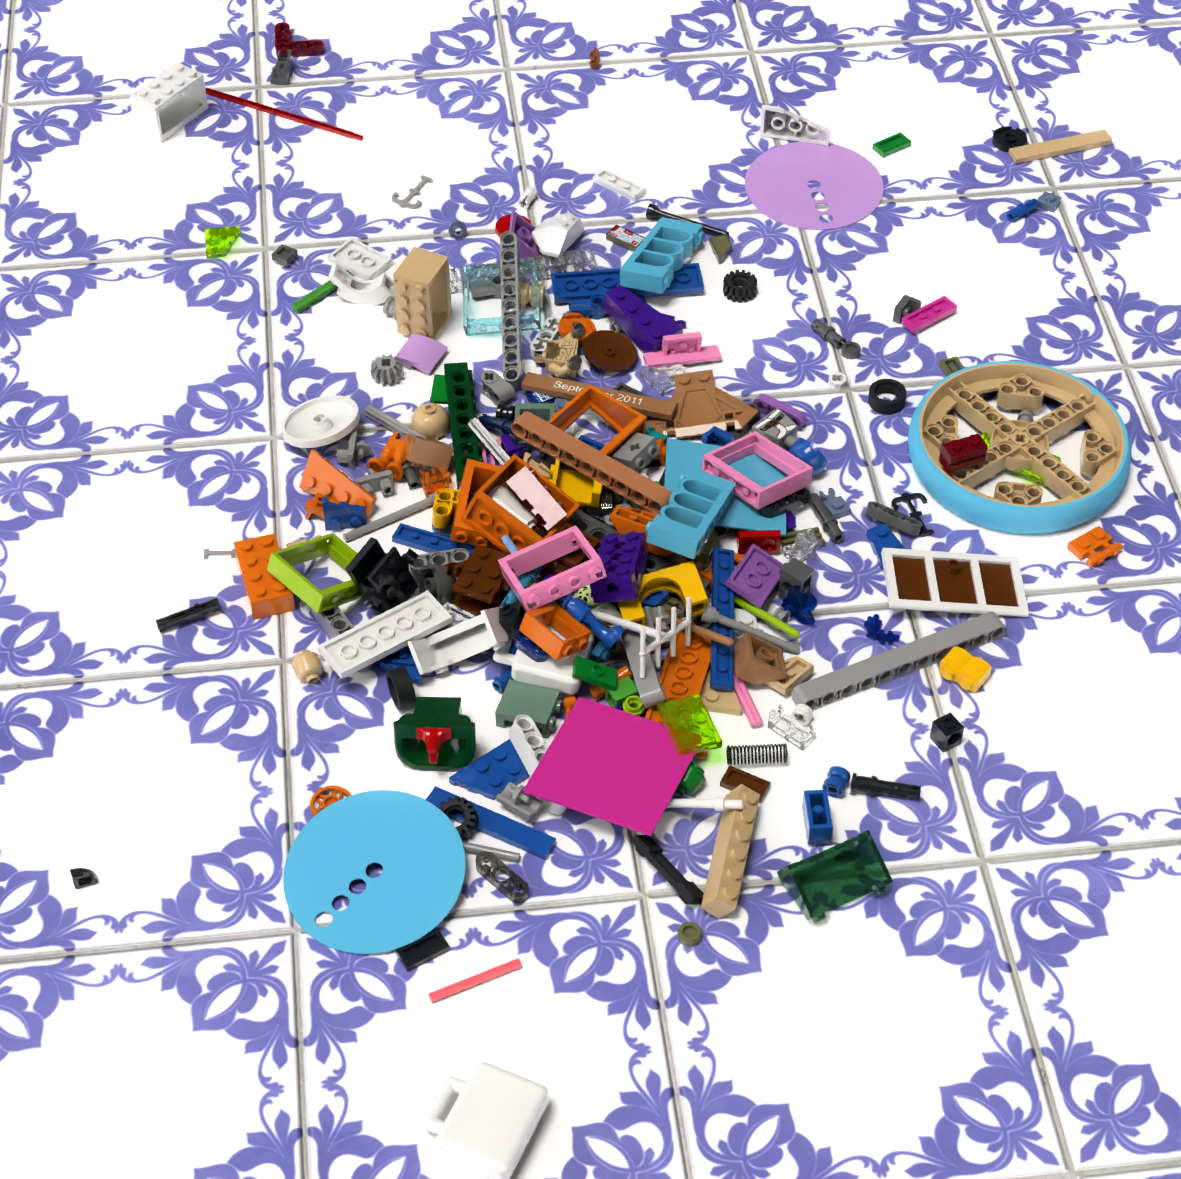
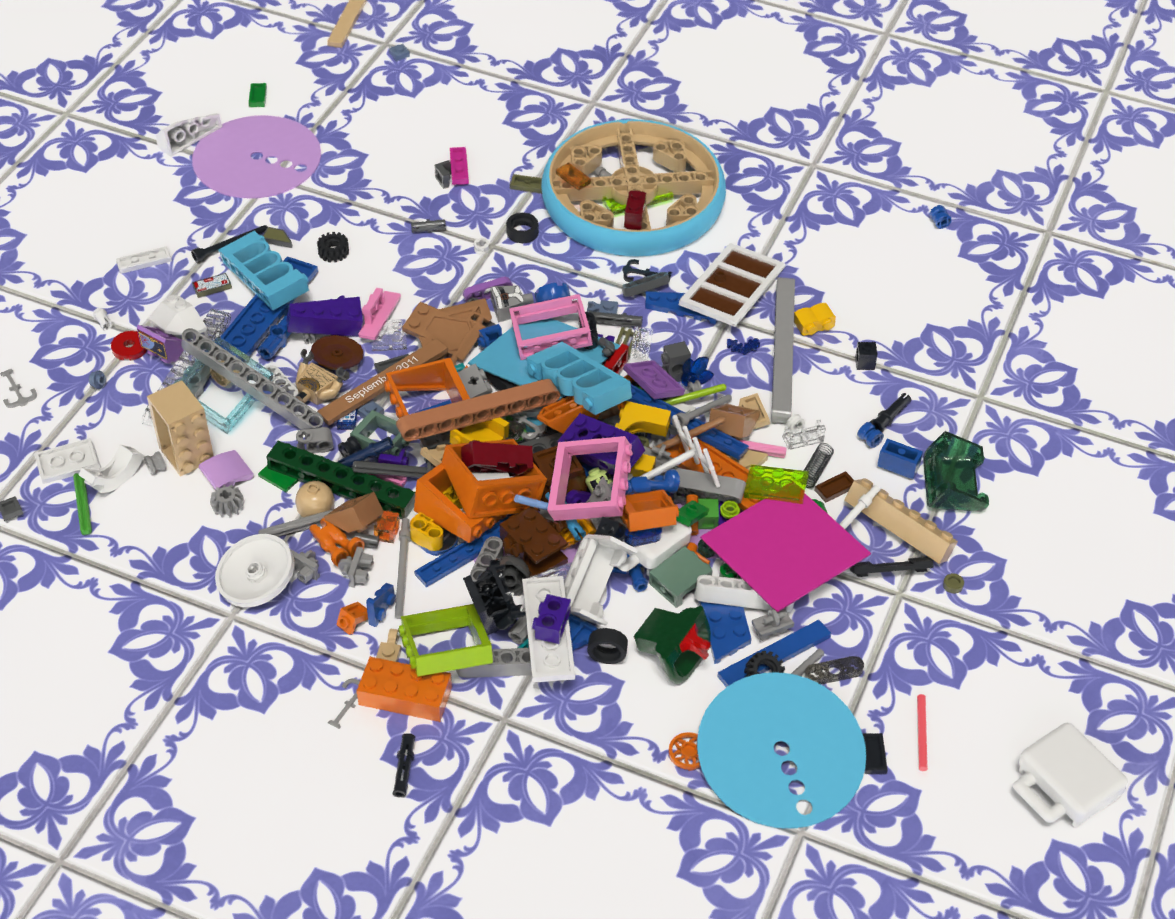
camera: 60 degrees left, 0 degrees up
tan head [292,650,324,684] -> none
orange wing [299,450,377,518] -> none
orange tile [558,312,596,345] -> none
dark grey tile [841,341,861,359] -> none
black tile [992,126,1027,152] -> none
blue axle [1006,198,1039,222] -> none
orange plate [1067,526,1123,567] -> none
none -> dark purple brick [532,594,571,644]
none -> clear orange tile [556,162,591,191]
none -> dark grey arm [598,337,615,357]

